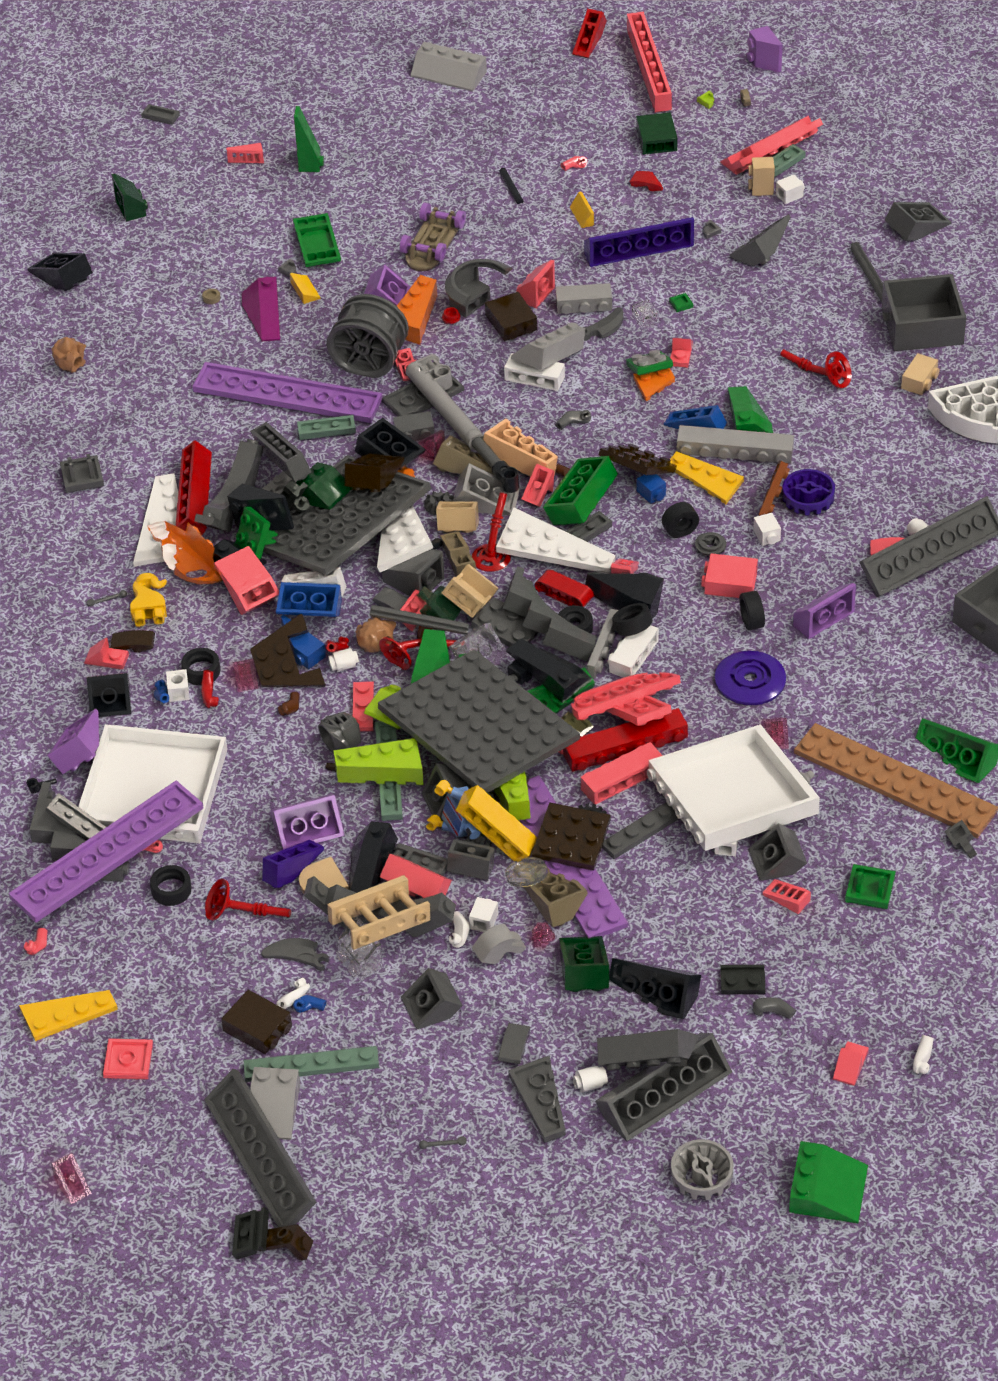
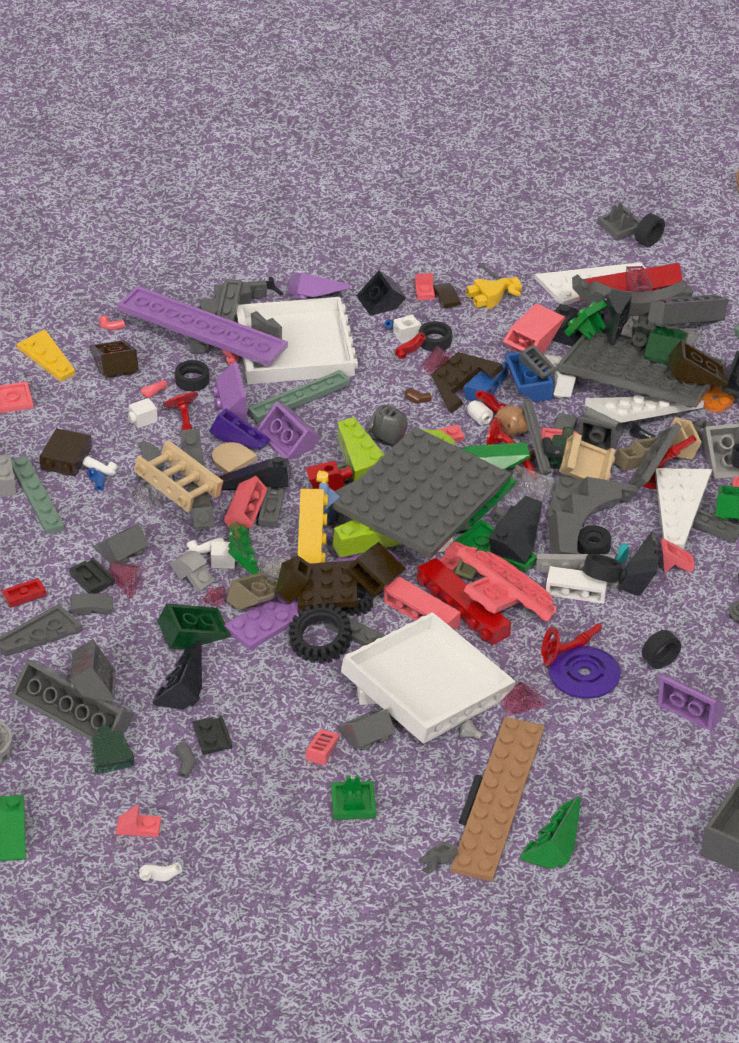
camera: 70 degrees right, 5 degrees down
orange animal [147,521,223,584] -> none
dark grey brick [447,833,495,880] -> none
red beam [535,569,594,607] -> none
white brick [573,1066,608,1093] -> none
coral brick [701,554,758,598] -> none
none -> red plate [2,578,47,608]
none -> pearl dark grey plate [69,557,115,594]
none -> dark brown slope [89,340,139,378]
none -> clear green torso [92,725,134,775]
none -> clear pink slope [109,562,140,599]
none -> white brick [128,398,157,428]
none -> coral arm [141,380,167,398]
none -> medium lavender slope [213,362,247,422]
none -> green wing [228,521,259,575]
none -> sand green plate [248,370,350,423]
none -> dark grey slope [251,311,282,339]
none -> dark brown slope [275,555,312,604]
none -> black tyre [289,603,352,664]
none -> red torso [306,461,354,491]
none -> dark brown brick [347,542,406,598]
none -> black bar [459,775,483,825]
none -> dark grey slope [518,344,557,379]
none -> red dish [541,623,602,666]
none -> black arm [542,437,564,458]
none -> teal tile [616,543,629,564]
none -> clear pink slope [626,266,653,292]
none -> dark grey tile [628,423,682,488]
none -> black tyre [635,213,665,247]

